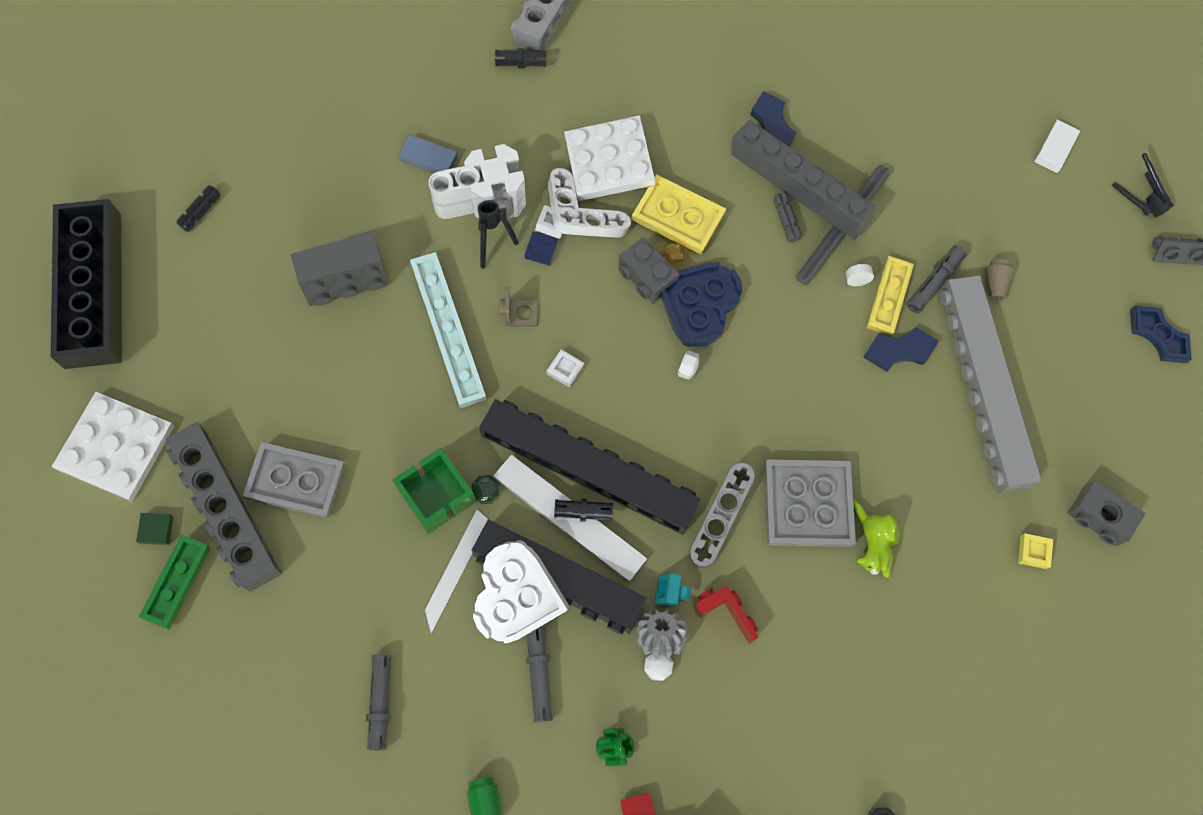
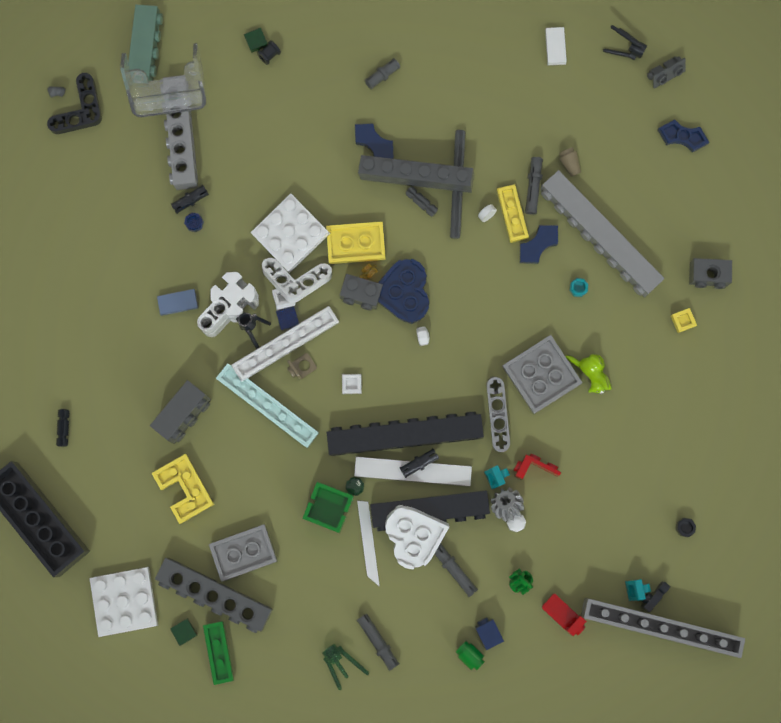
camera: 25 degrees left, 10 degrees up
none -> light yellow plate [152,454,215,524]
none -> clear blue tile [184,213,204,232]
none -> white tile [231,306,339,382]
none -> clear green plant [322,644,369,690]
none -> dark grey pin [364,58,400,89]
none -> dark blue brick [474,617,504,650]
none -> teal tile [569,278,589,297]

